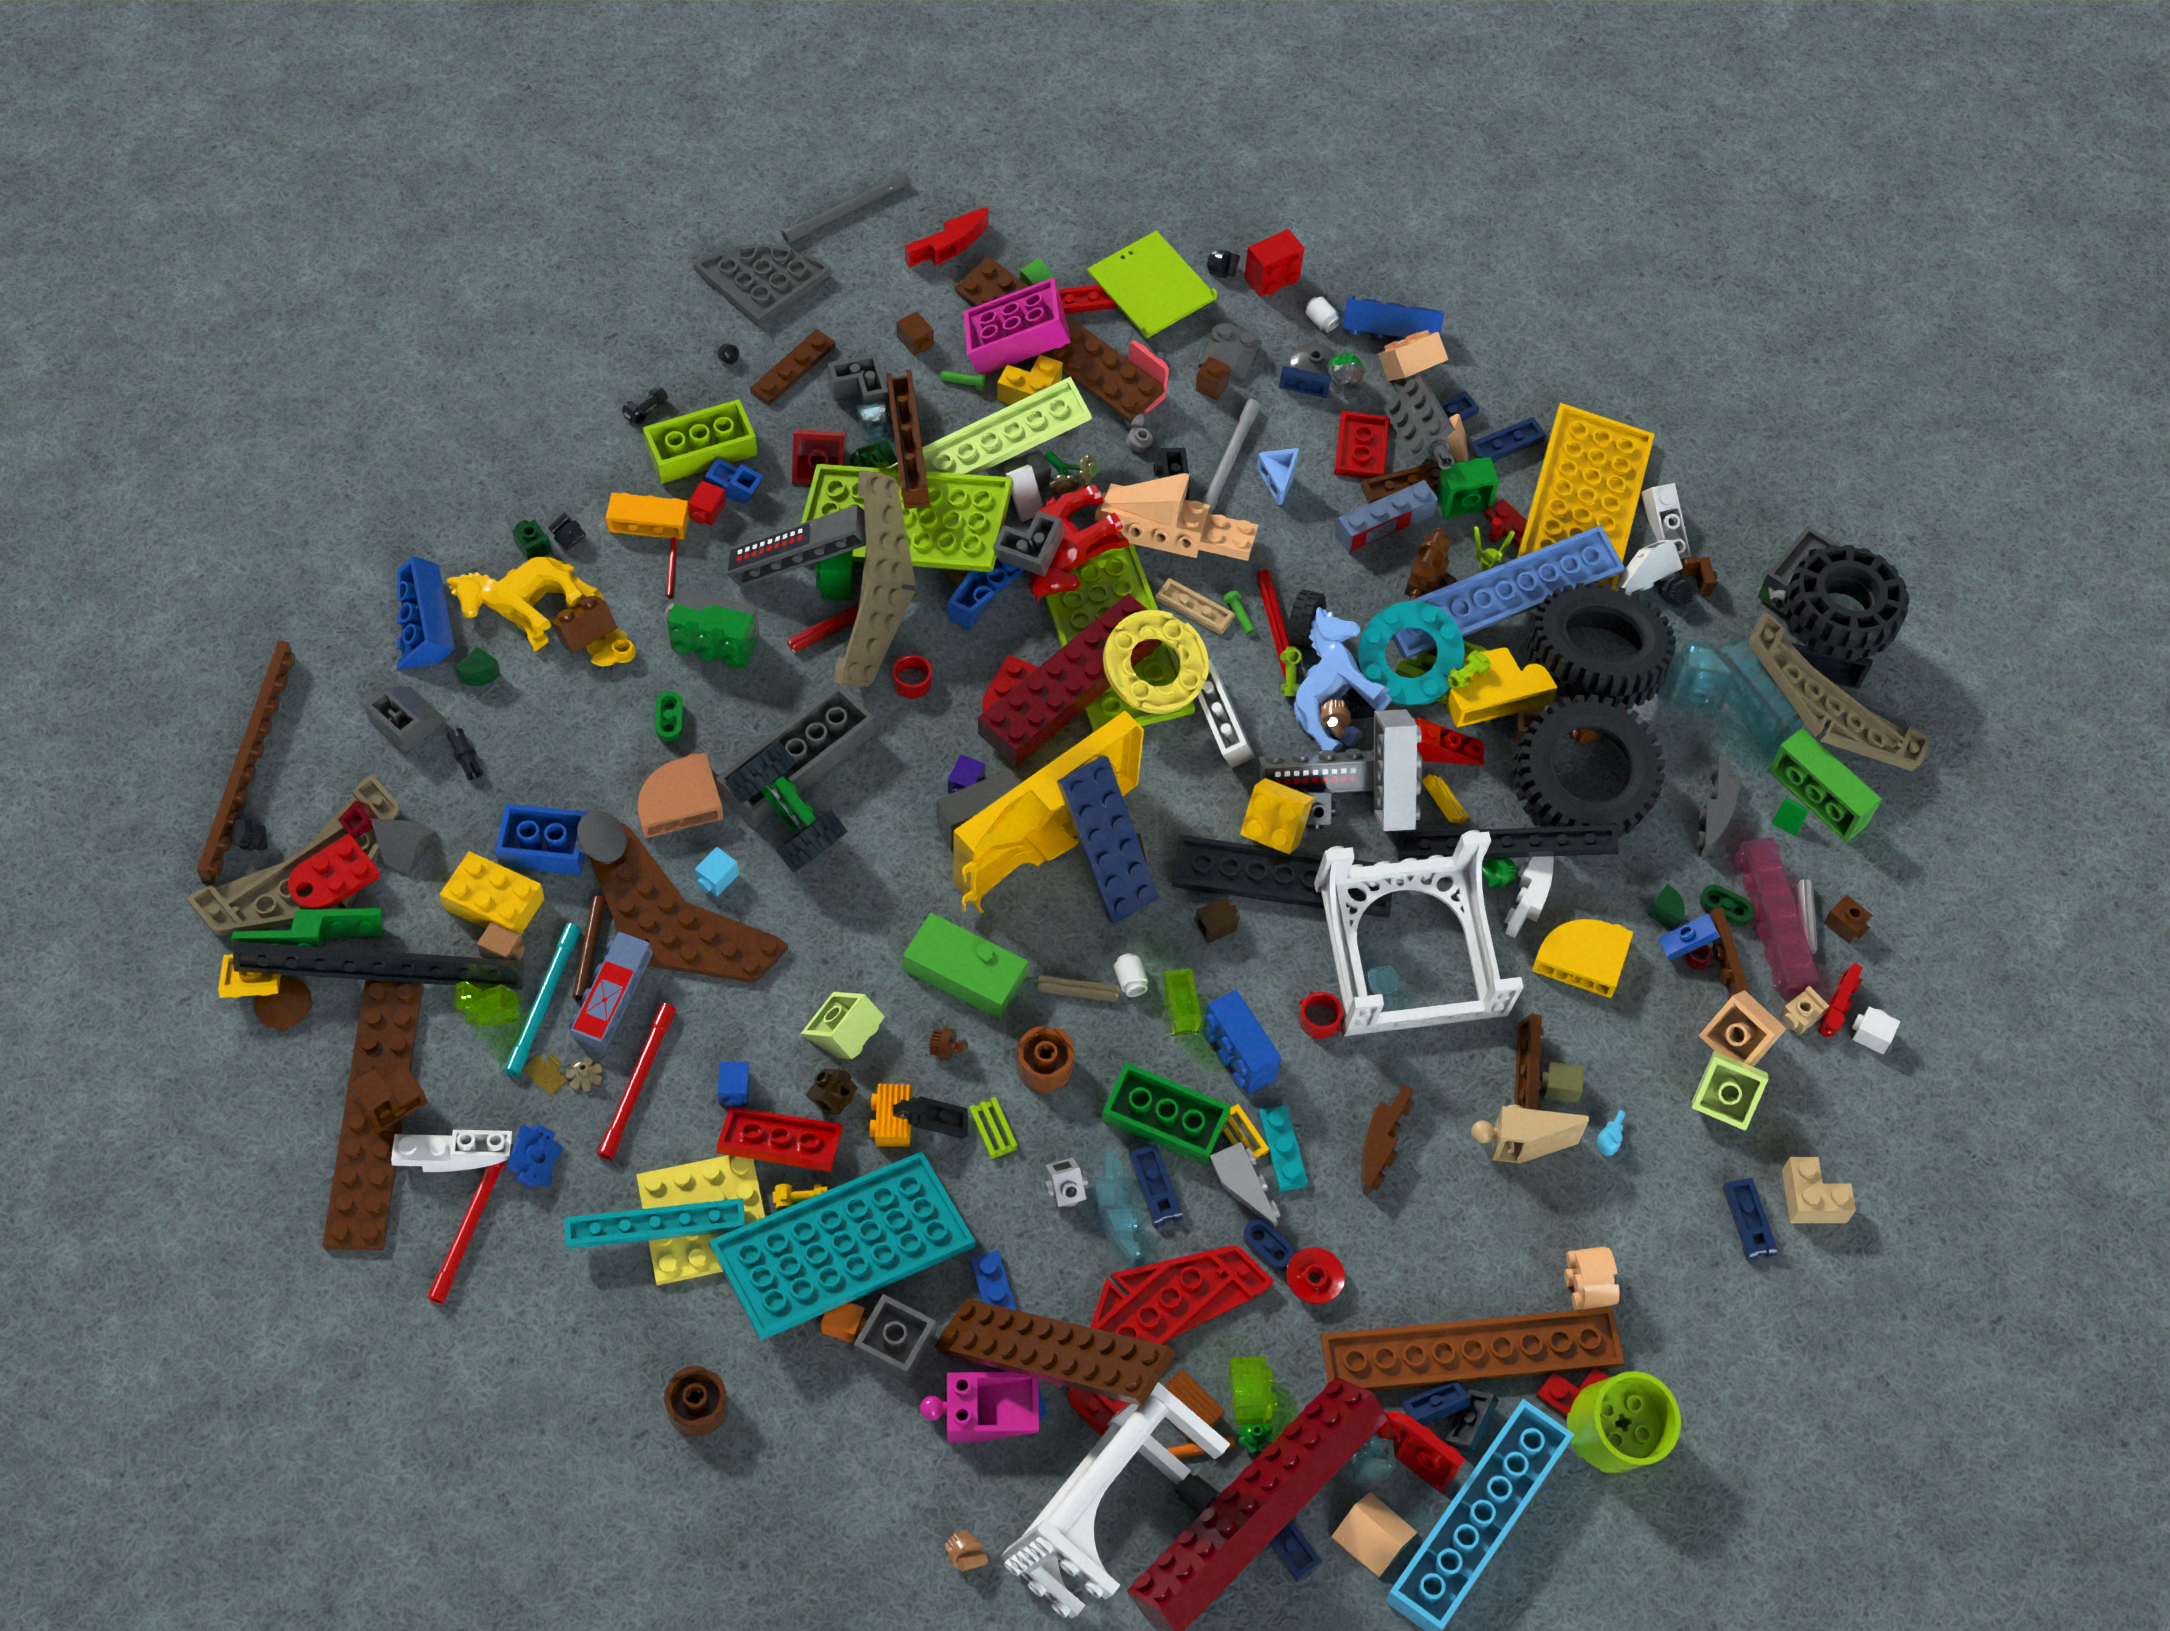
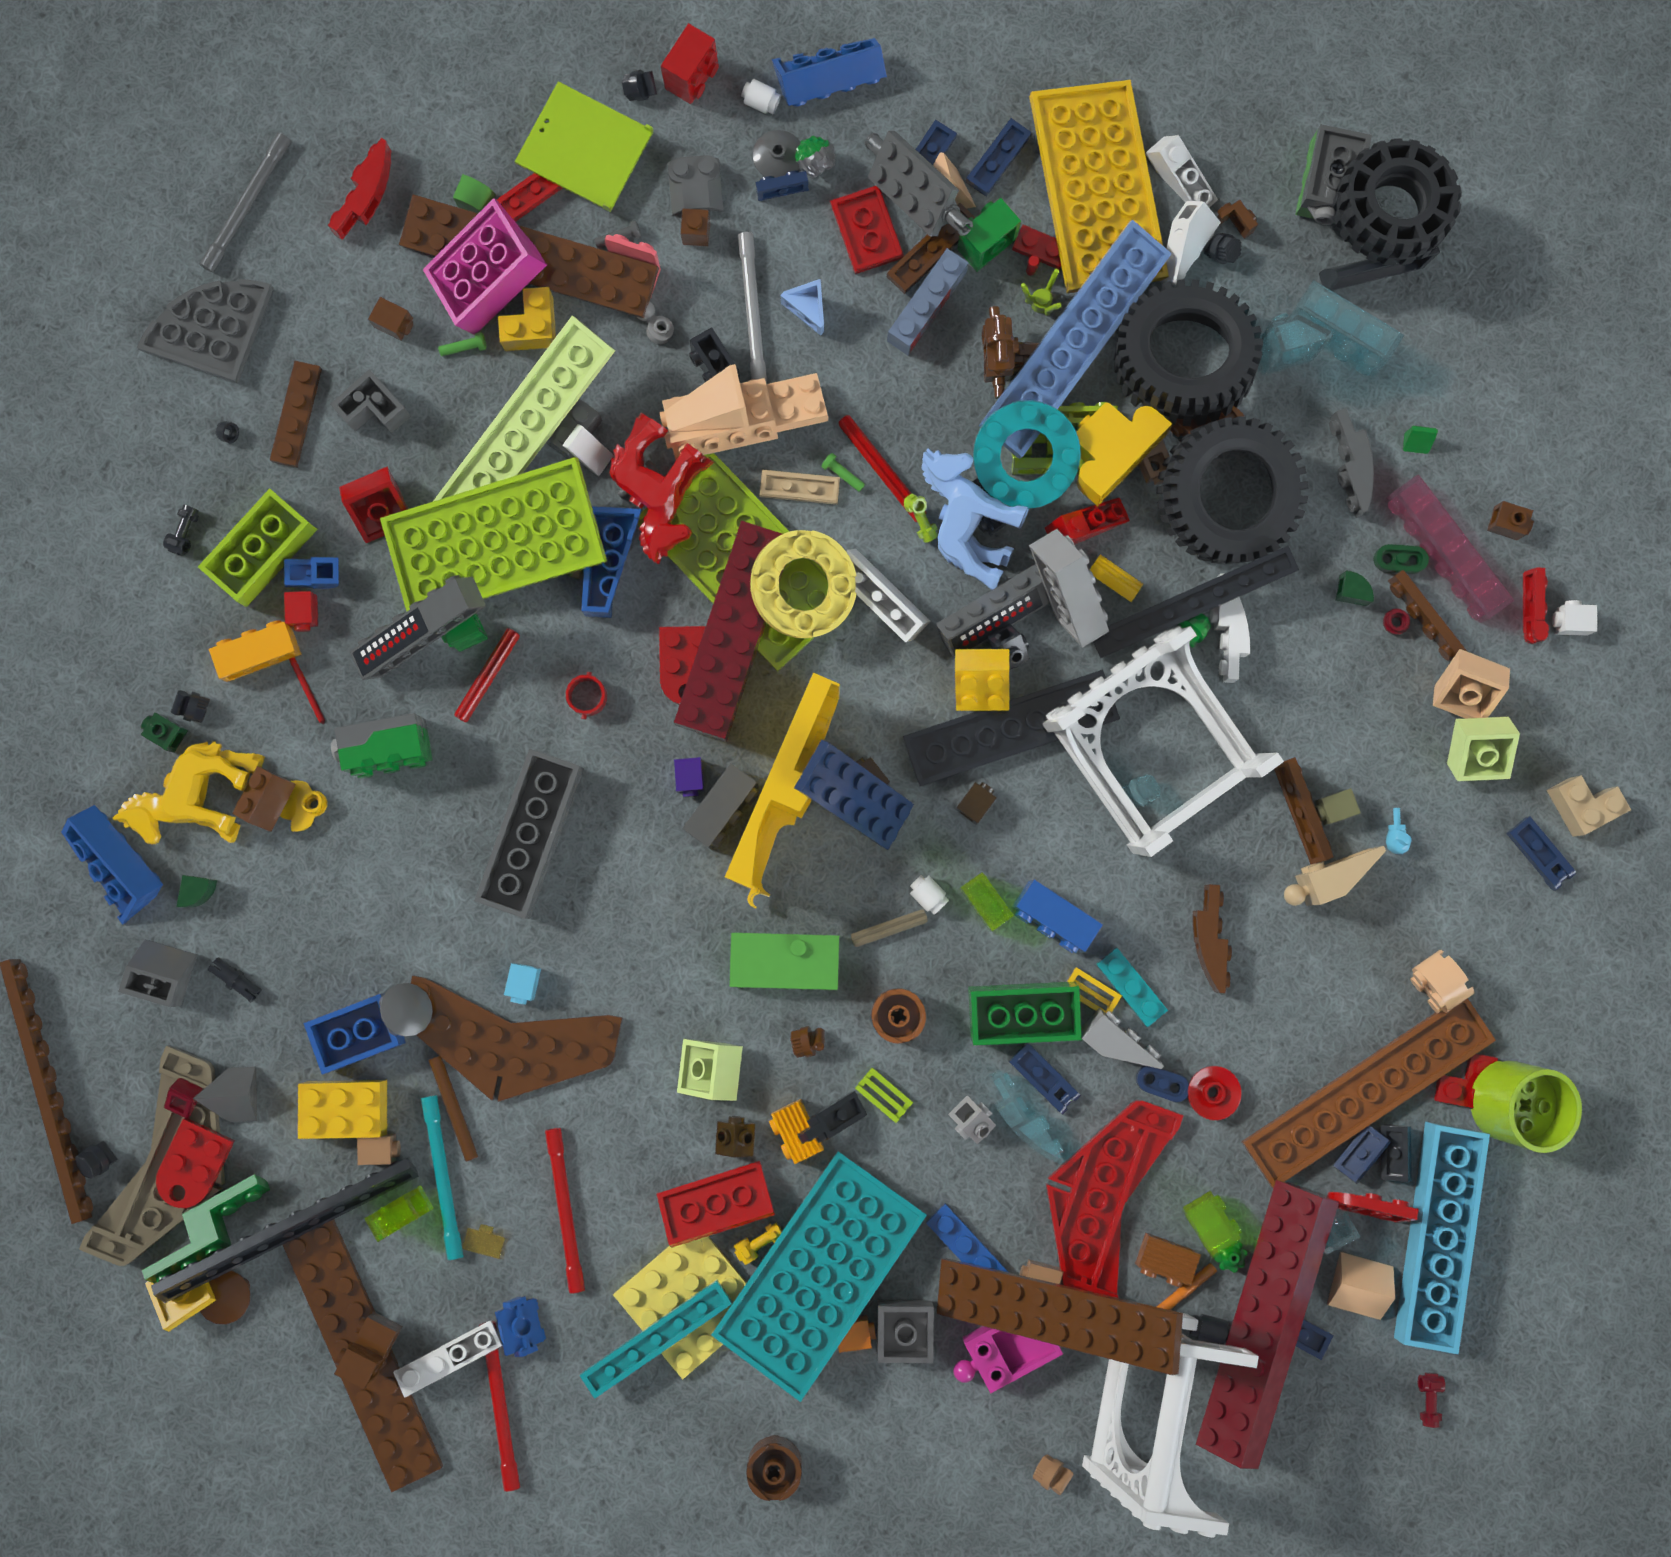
camera: 25 degrees left, 25 degrees up
dark tan plant [566,1058,603,1092] -> none
sand blue brick [569,931,653,1051] -> none
nougat brick [638,752,724,839] -> none
green plate [655,691,683,742] -> none
blue brick [718,1062,750,1108] -> none
black plate [724,741,847,872] -> none
dark tan wing [834,470,916,687] -> none
dark green plate [850,439,897,468] -> none
clear light blue brick [856,401,890,442] -> none
reddish brown tile [886,370,930,509] -> none
dark grey brick [993,511,1066,577] -> none
olive plant [1044,450,1097,495] -> none
black tyre [1288,589,1326,650] -> none
red piece [1299,991,1343,1039] -> none
medium nougat piece [1320,699,1351,739] -> none
light nougat brick [1378,330,1449,381] -> none
lime bar [1447,650,1492,689] -> none
yellow brick [1532,919,1633,998] -> none
blue plate [1659,914,1720,961] -> none
dark tan wing [1749,612,1931,771] -> none
bright green brick [1768,728,1882,843] -> none
tan brick [1780,986,1829,1035] -> none
light grey axle [1797,879,1817,955] -> none

